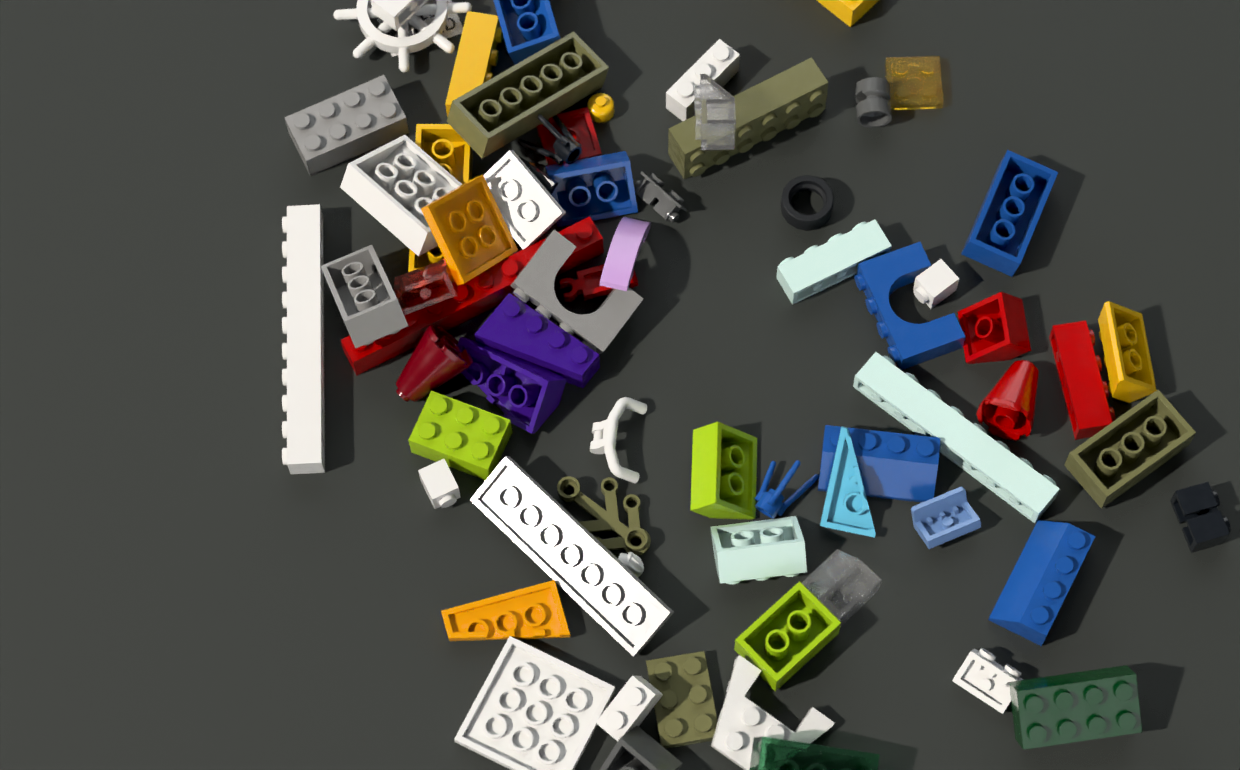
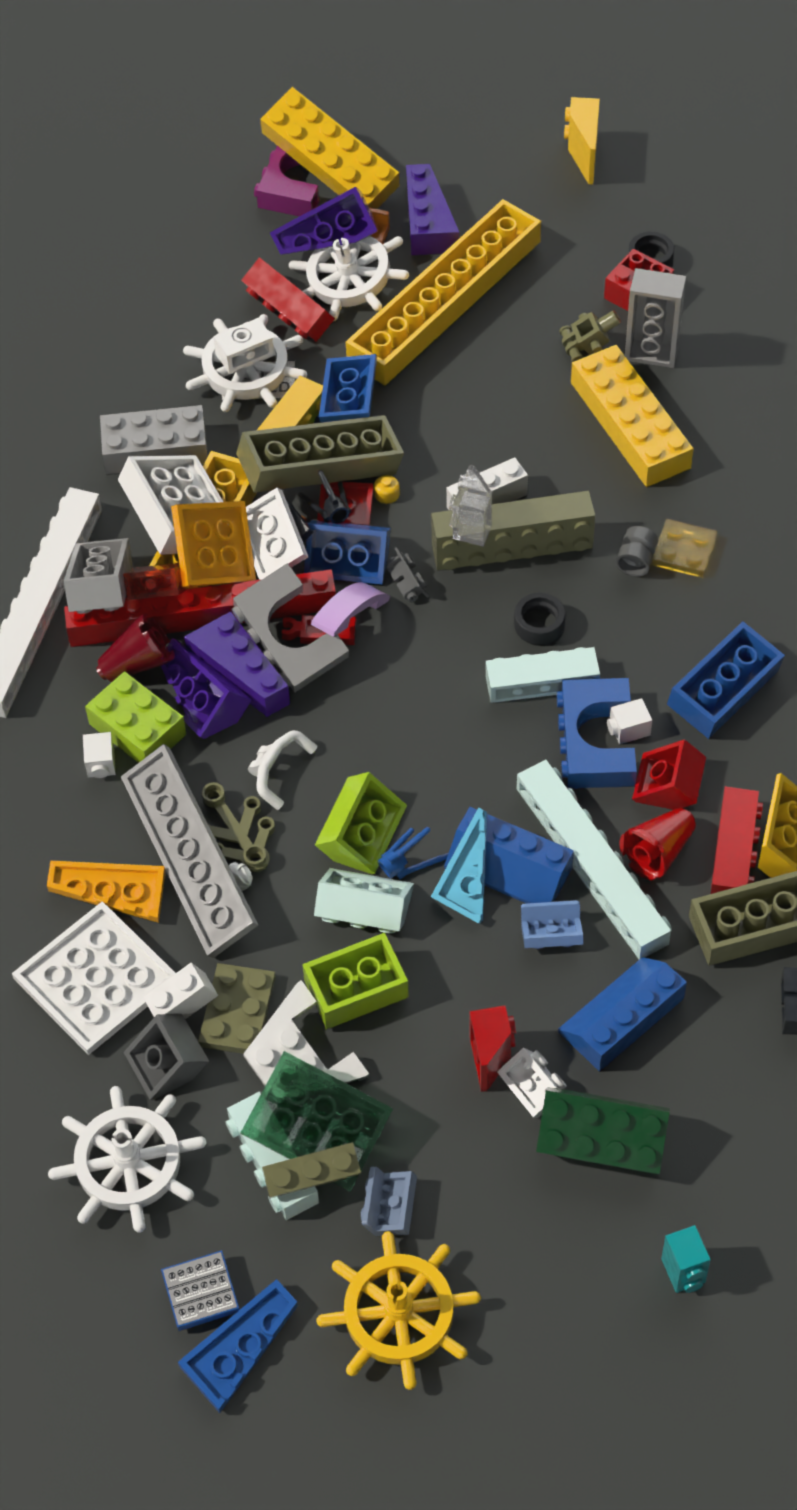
camera: 20 degrees right, 10 degrees down
clear slope [802,549,881,627] -> none
none -> red slope [469,1005,516,1092]

